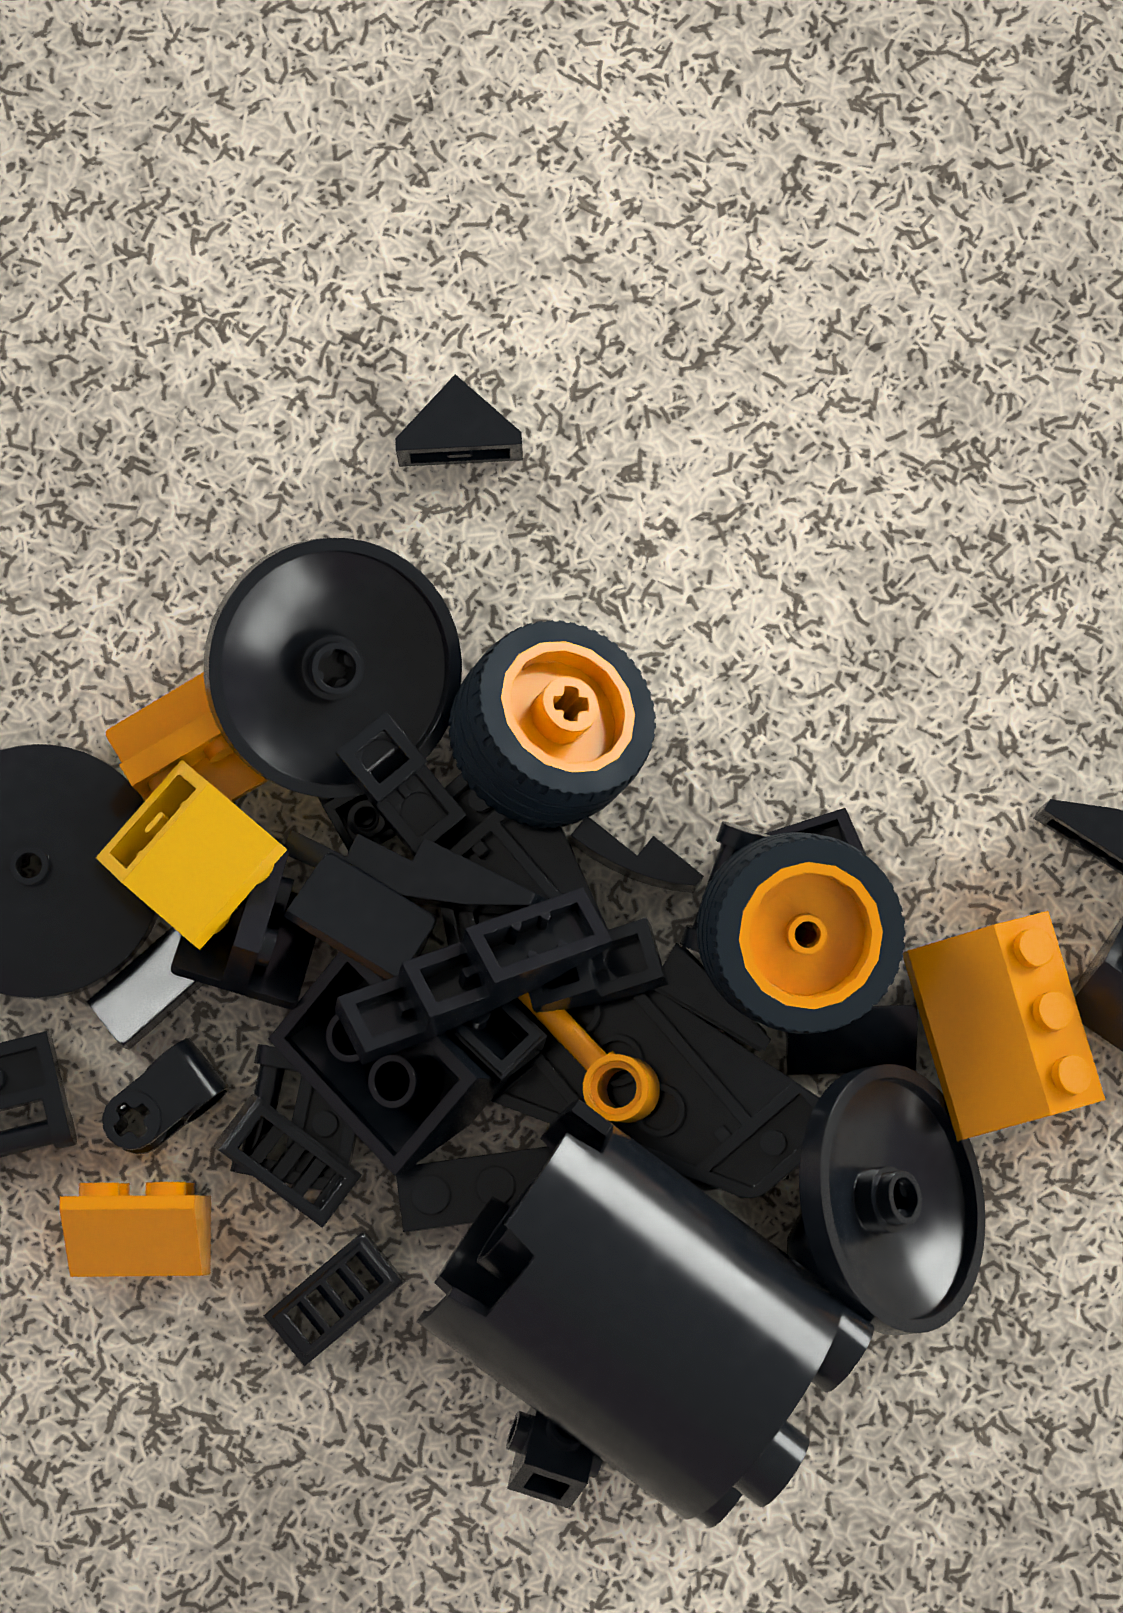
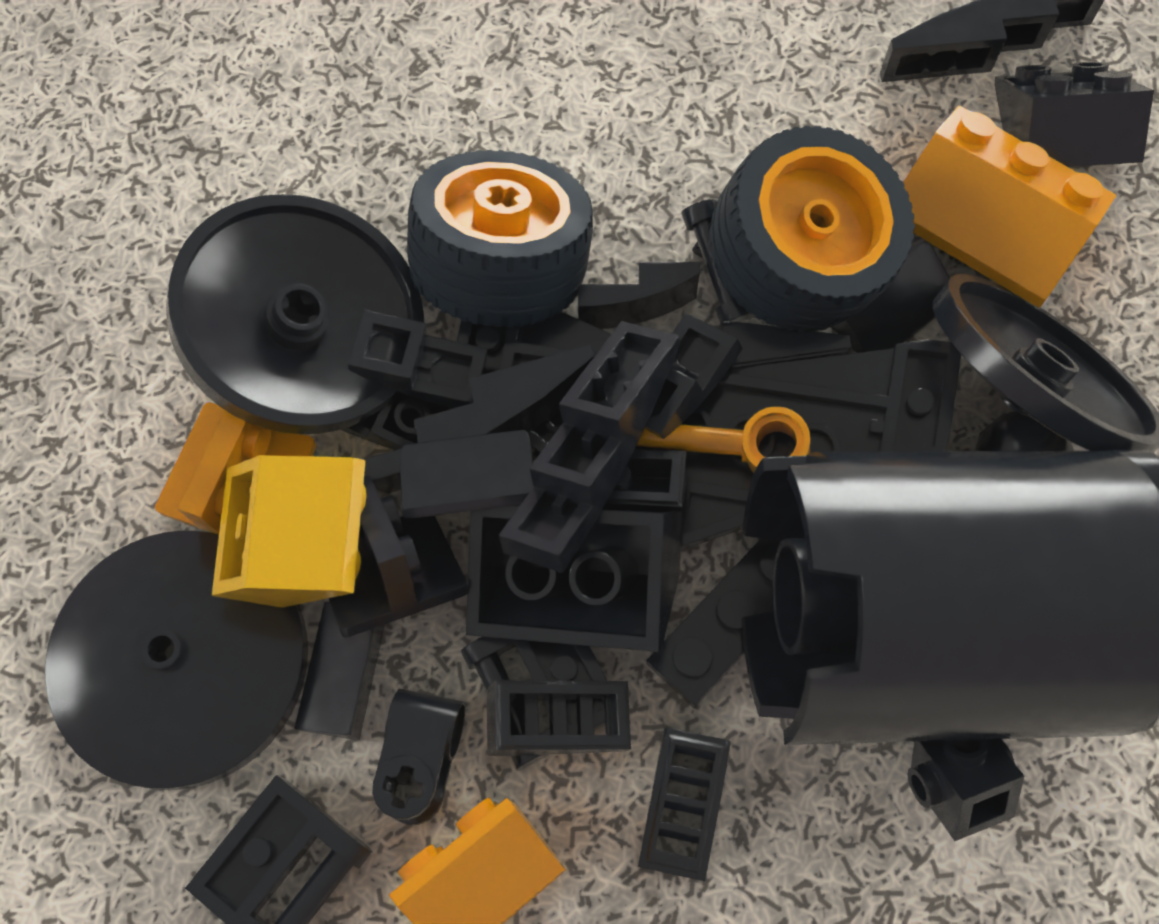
camera: 35 degrees left, 10 degrees down
black slope [395,374,523,467] -> none

